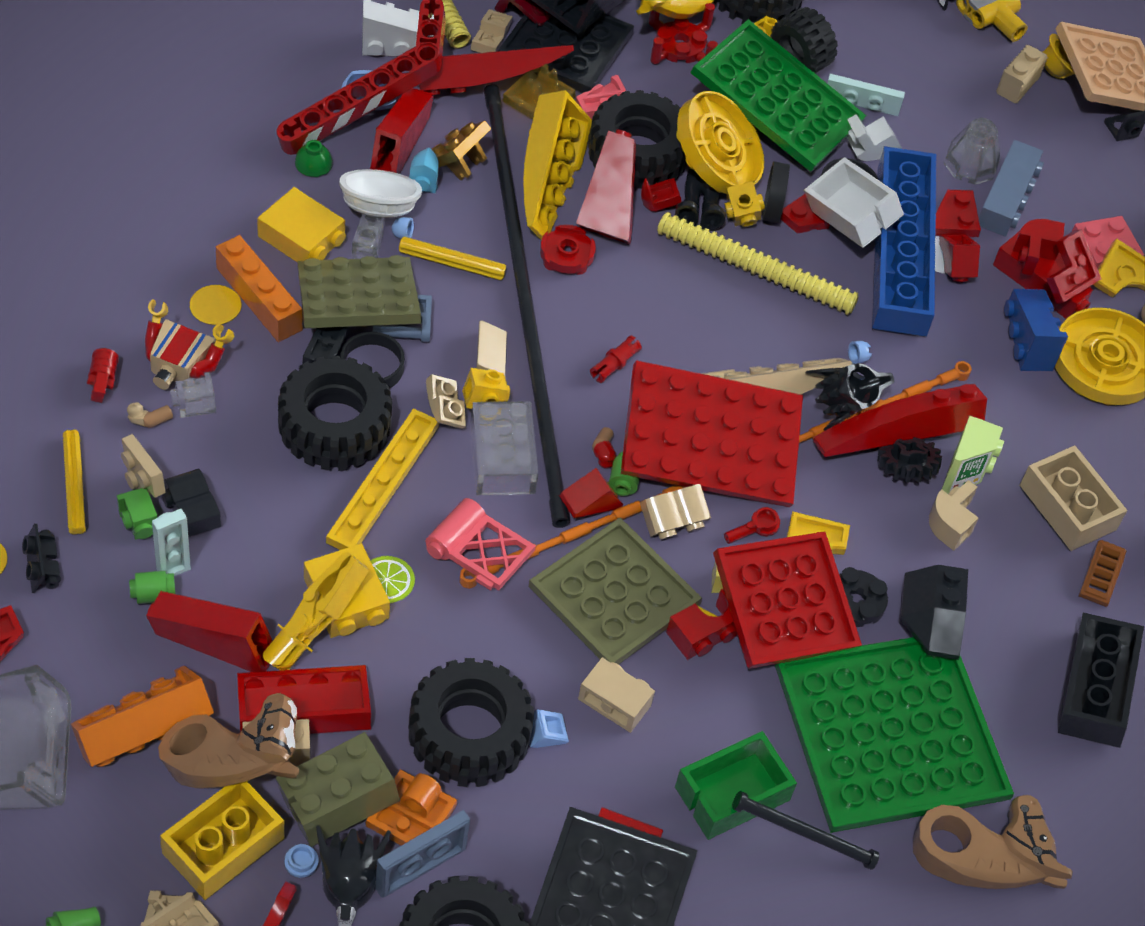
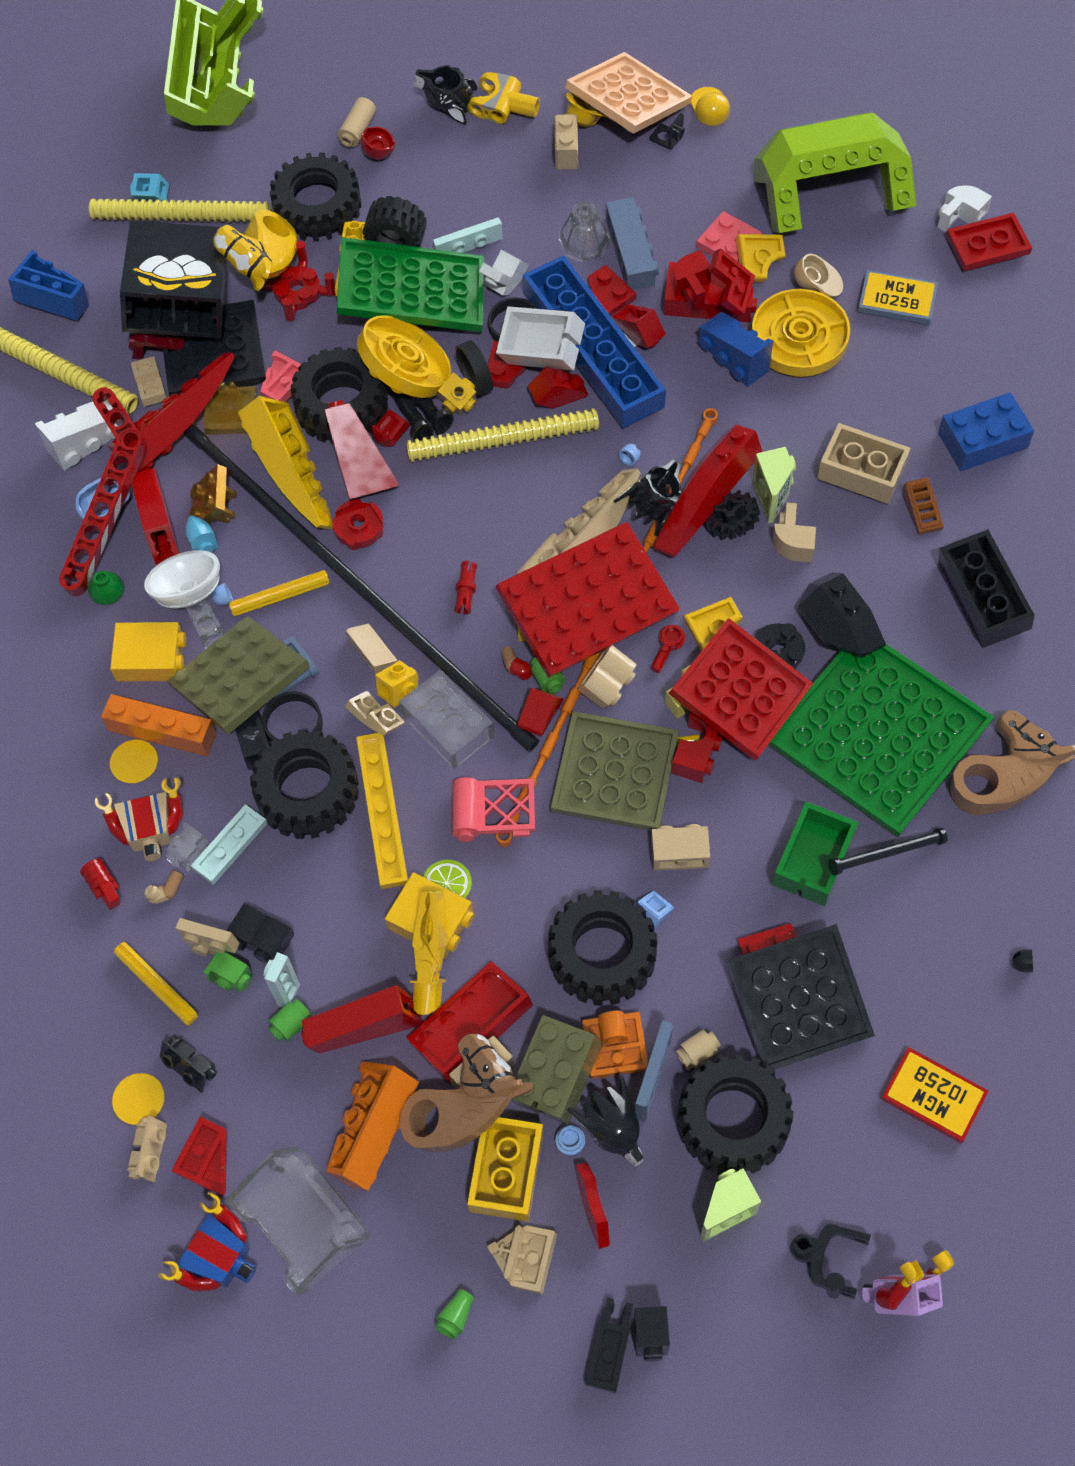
camera: 25 degrees left, 10 degrees up
none -> light aqua plate [191,804,268,885]
none -> red slope [528,366,589,409]
none -> tan brick [675,1030,721,1071]

